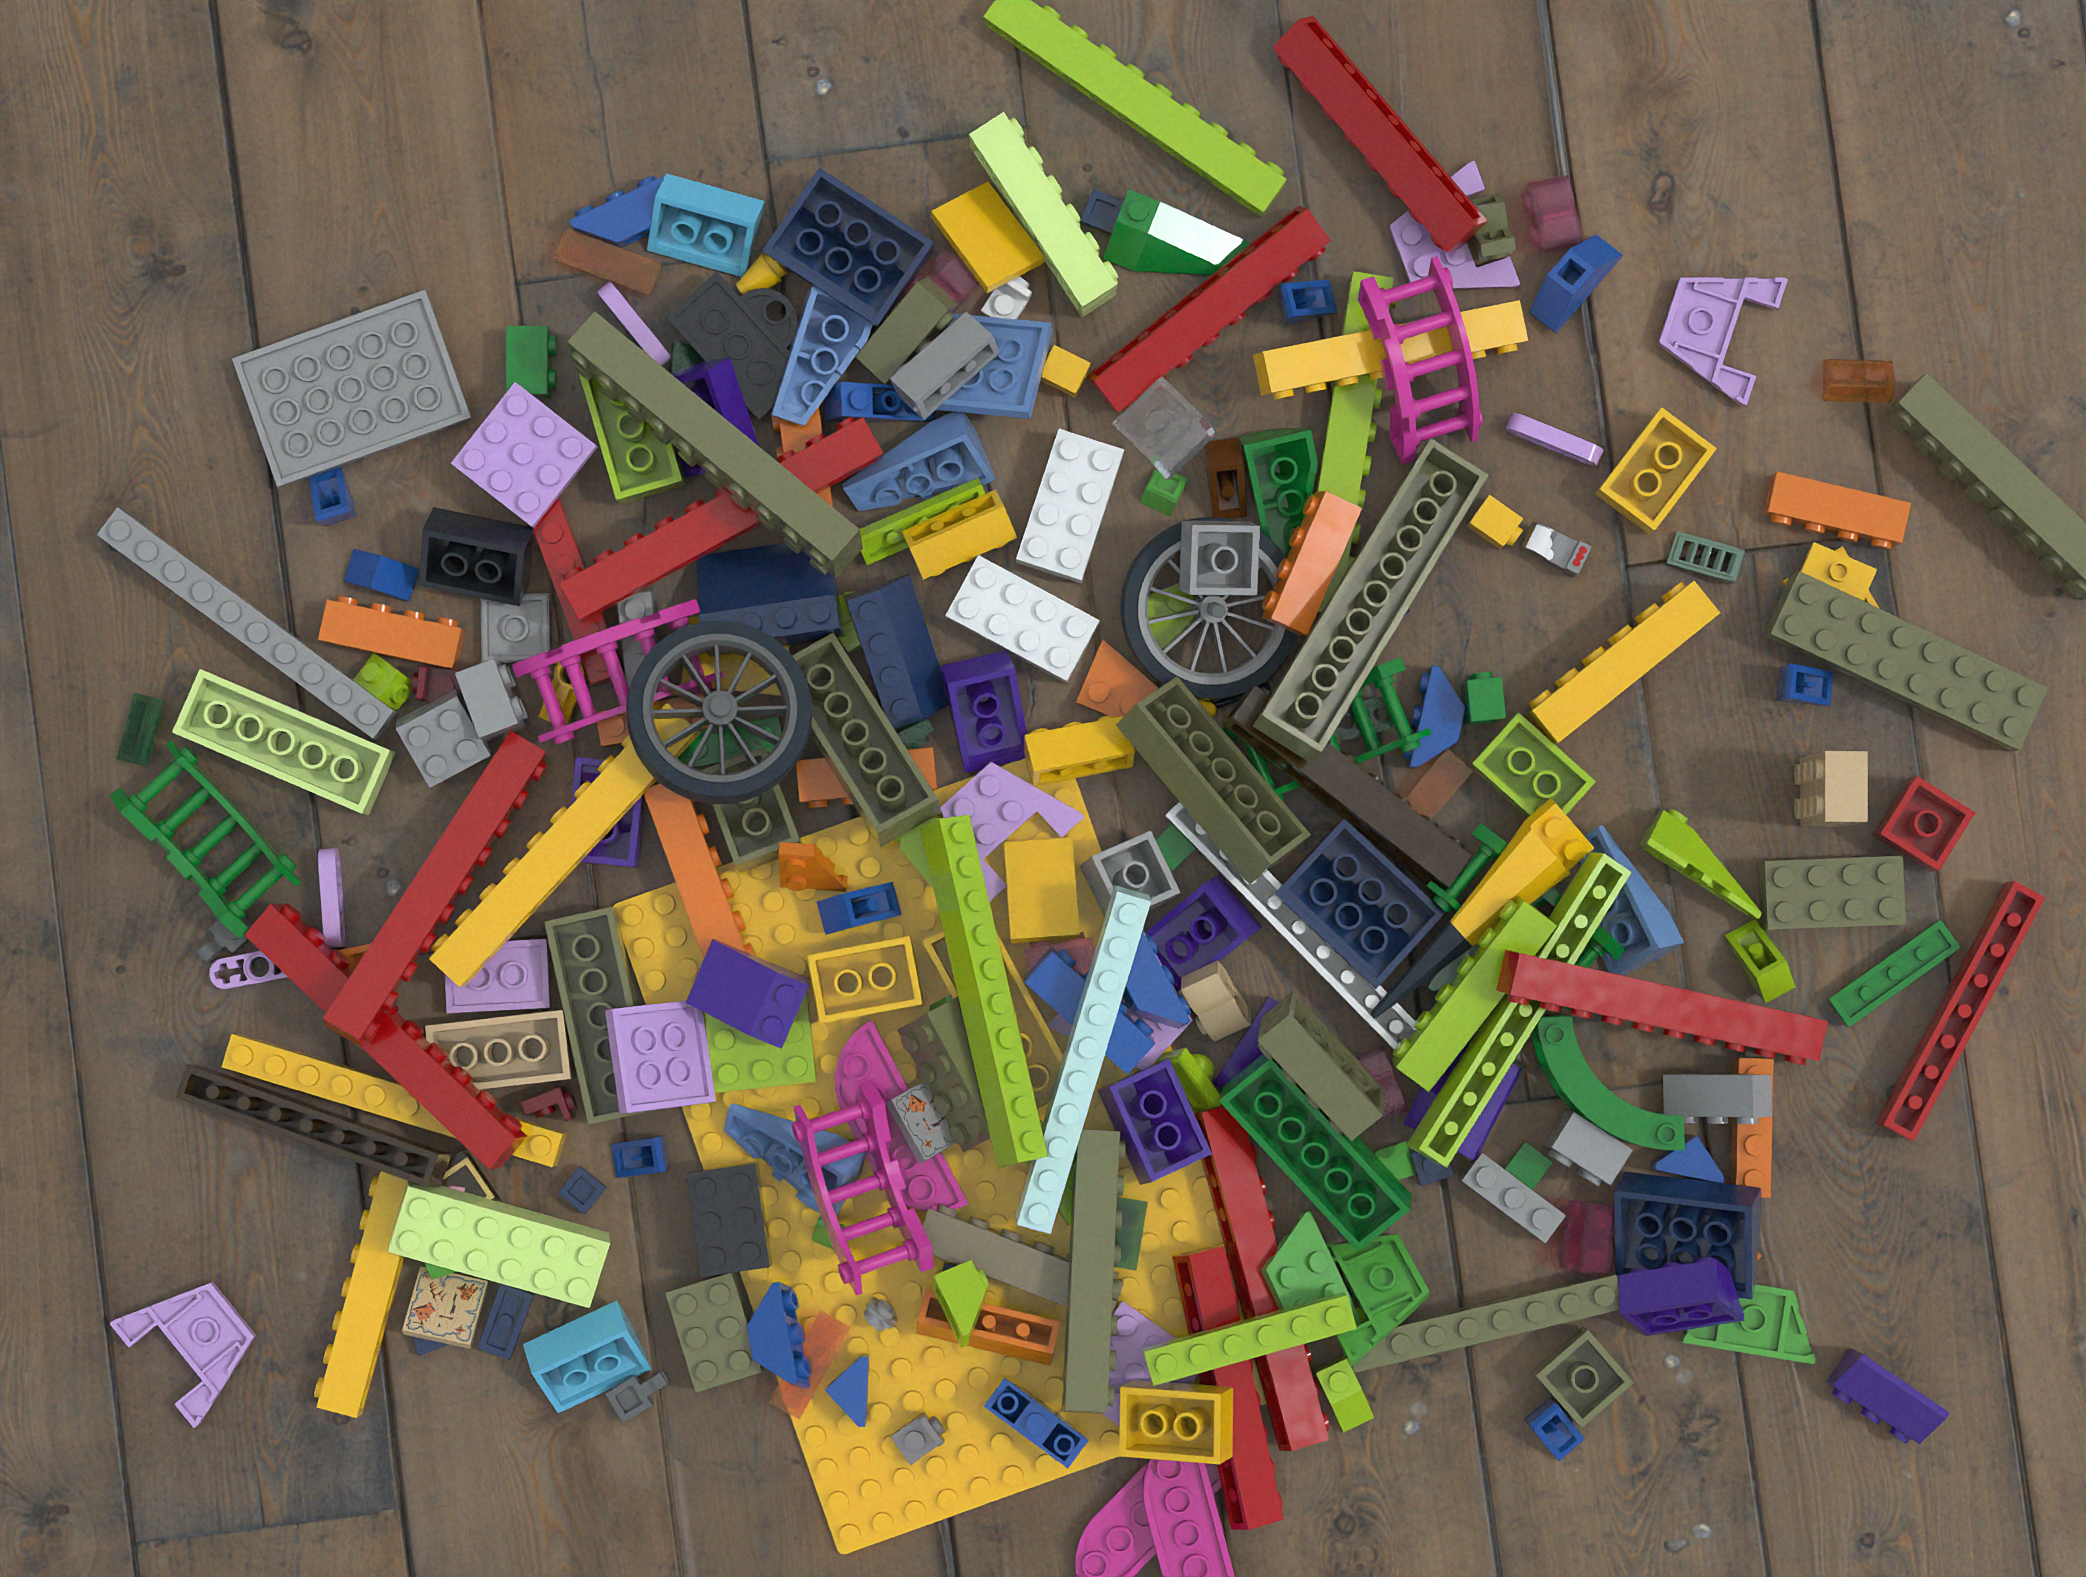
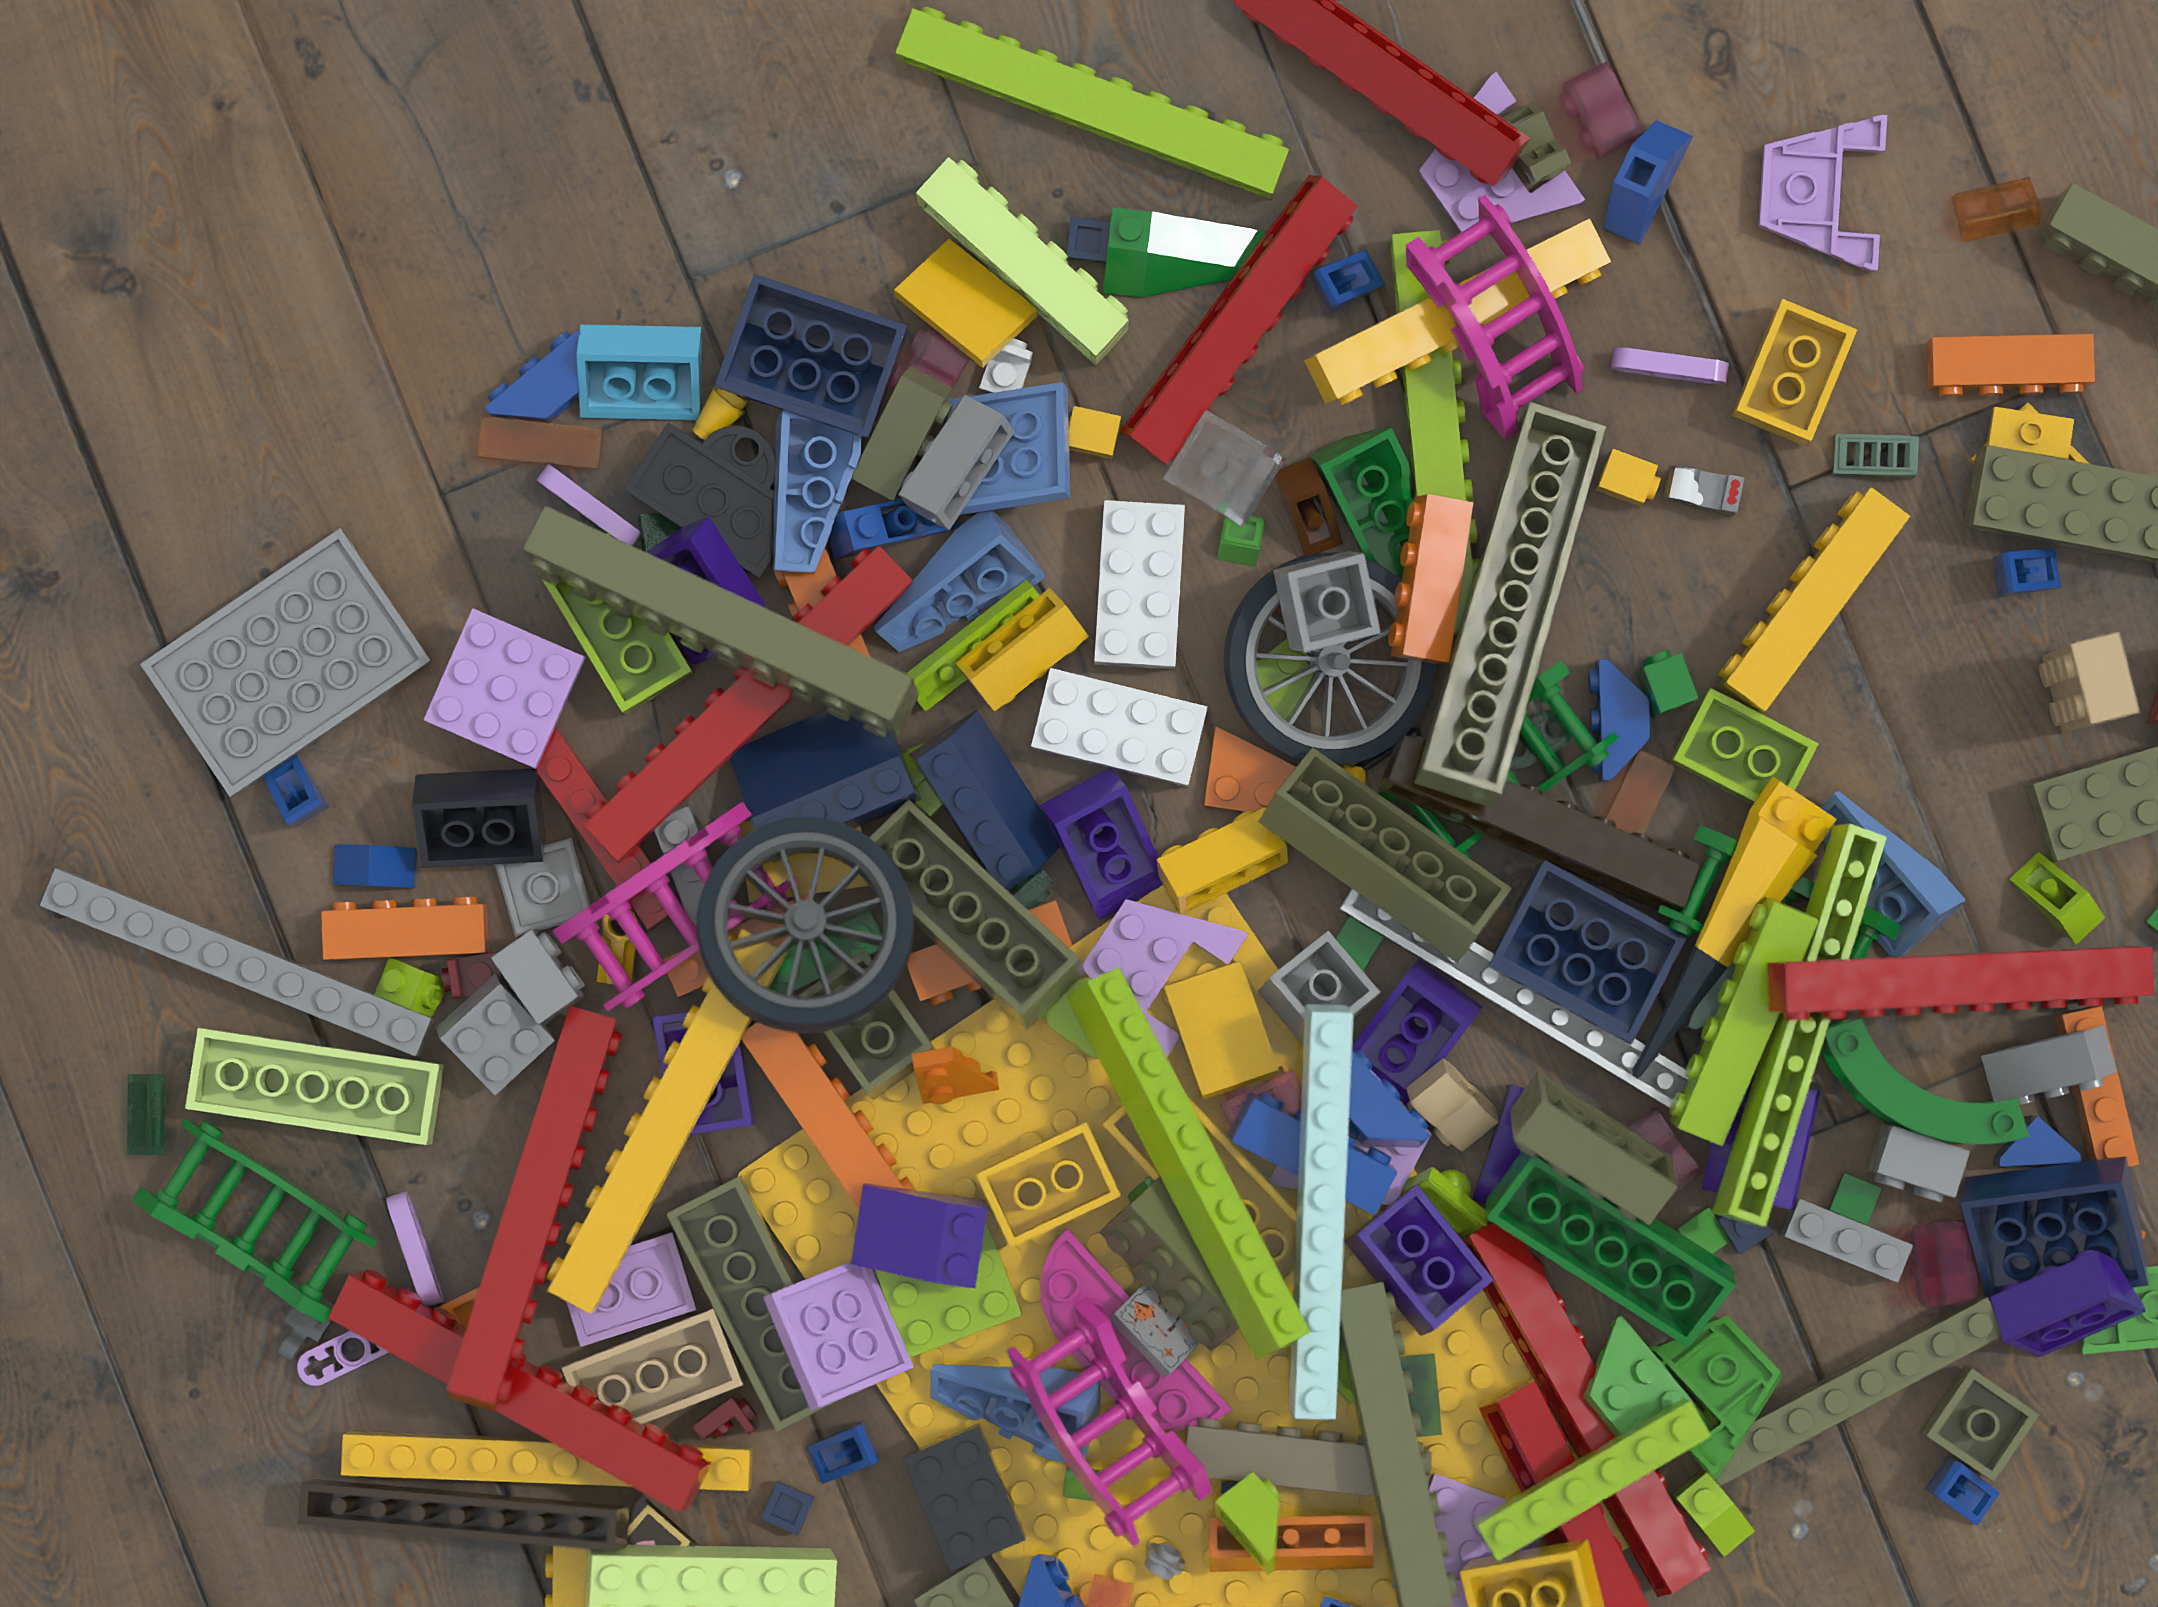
camera: 15 degrees left, 0 degrees up
green brick [506,326,557,399] -> none
blue slope [817,882,902,935] -> none
lime wedge [1637,808,1762,920] -> none

